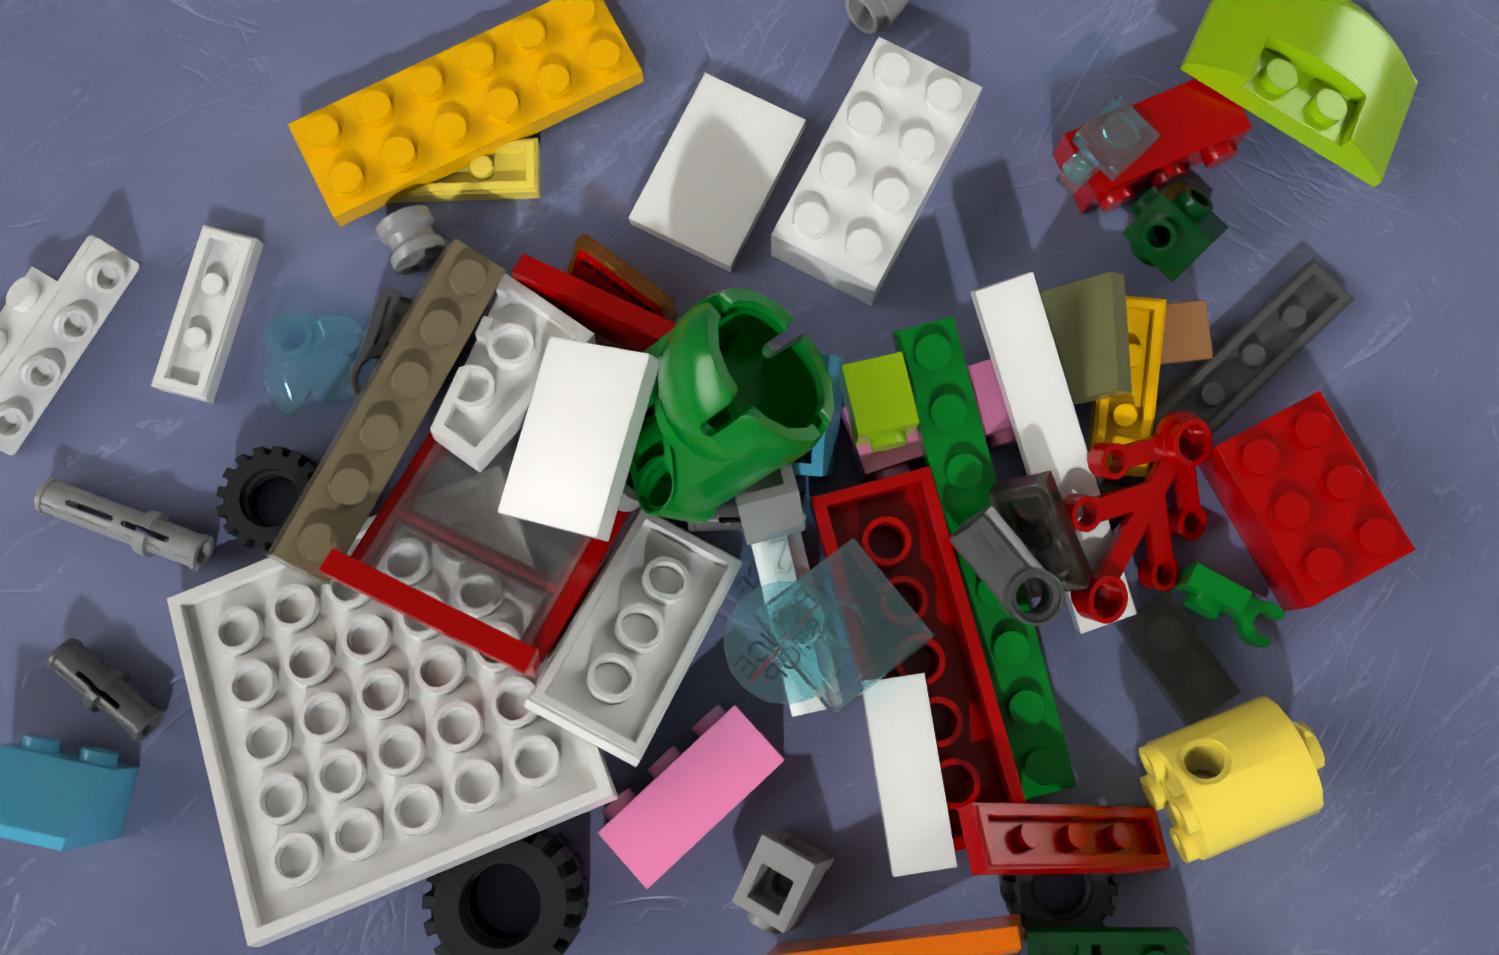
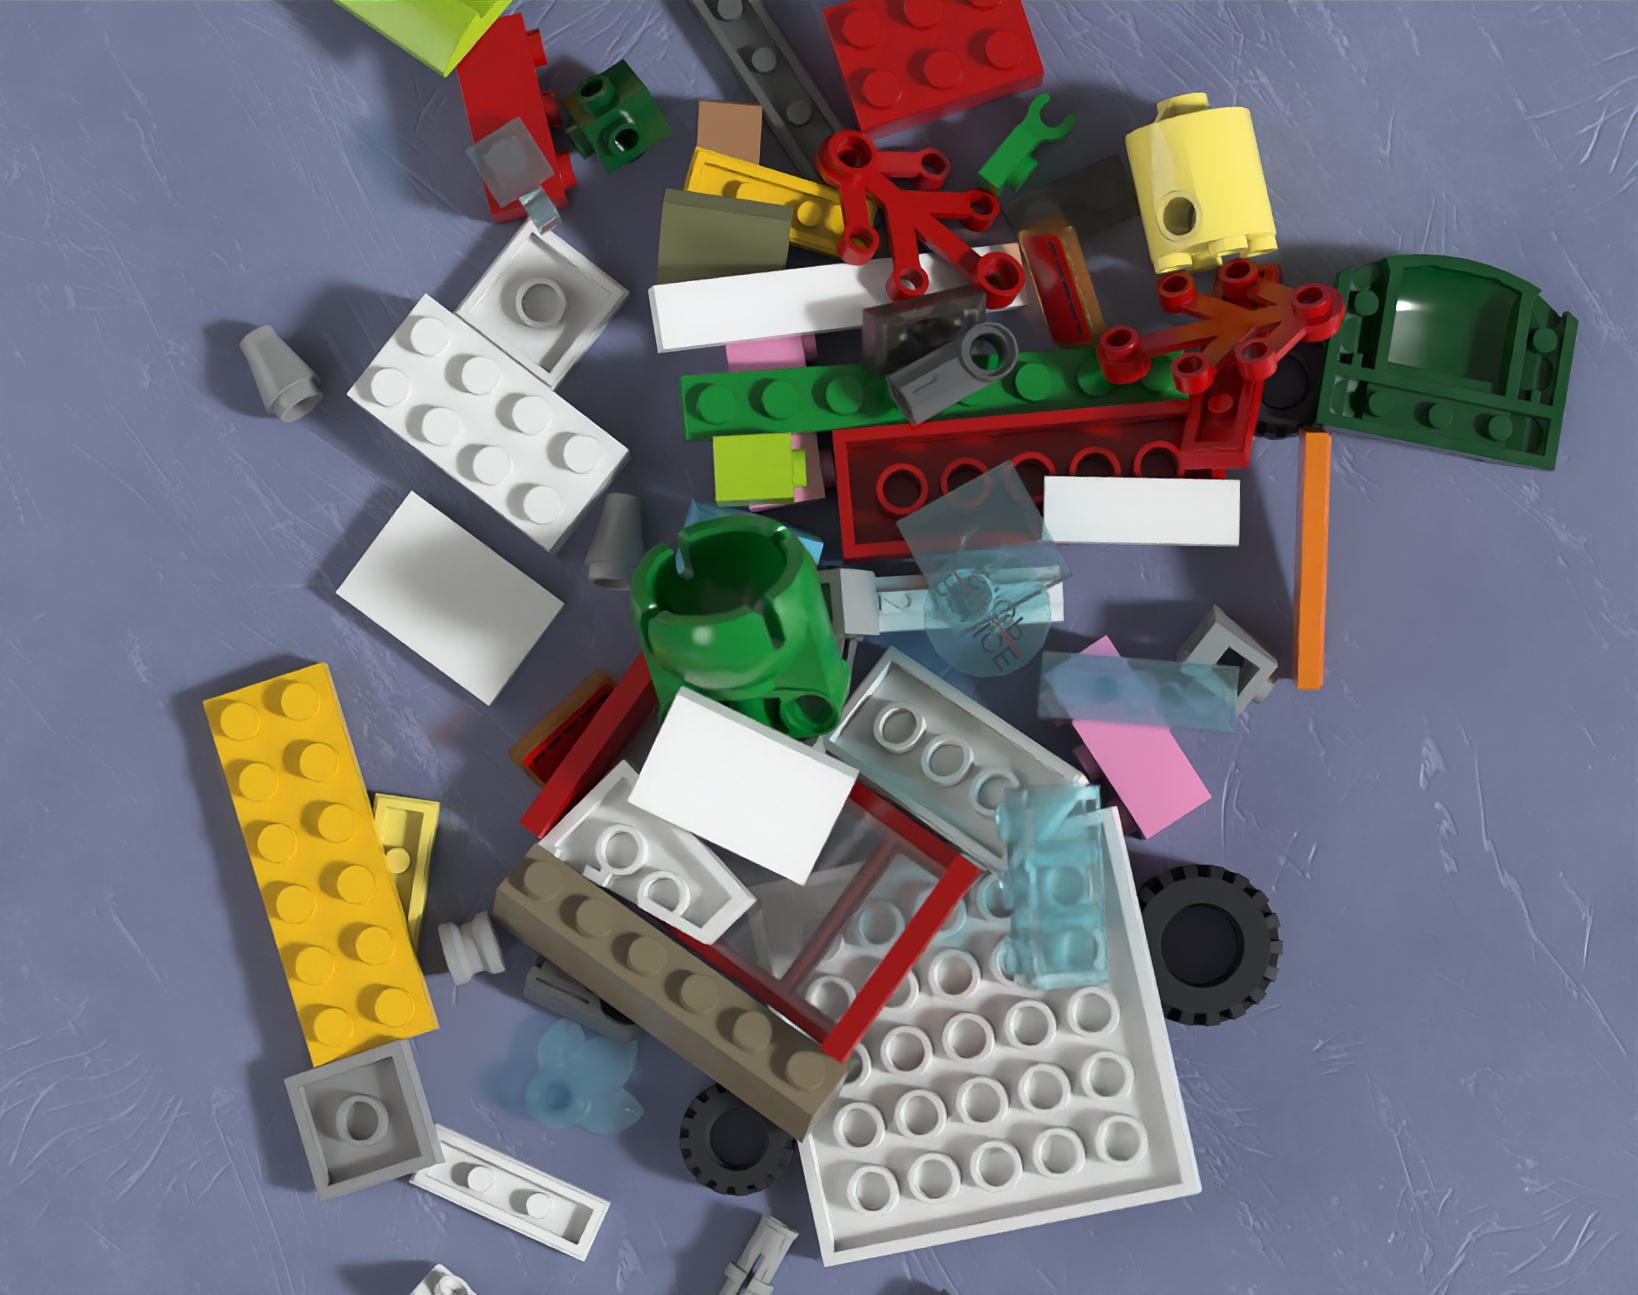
camera: 80 degrees left, 5 degrees up
none -> light grey plate [284,1039,445,1202]
none -> white tile [452,215,631,392]
none -> light grey cone [583,493,645,591]
none -> clear light blue brick [996,782,1109,991]
none -> slope [1018,214,1107,348]
none -> clear light blue brick [1034,651,1239,735]
none -> red plant [1096,258,1345,395]

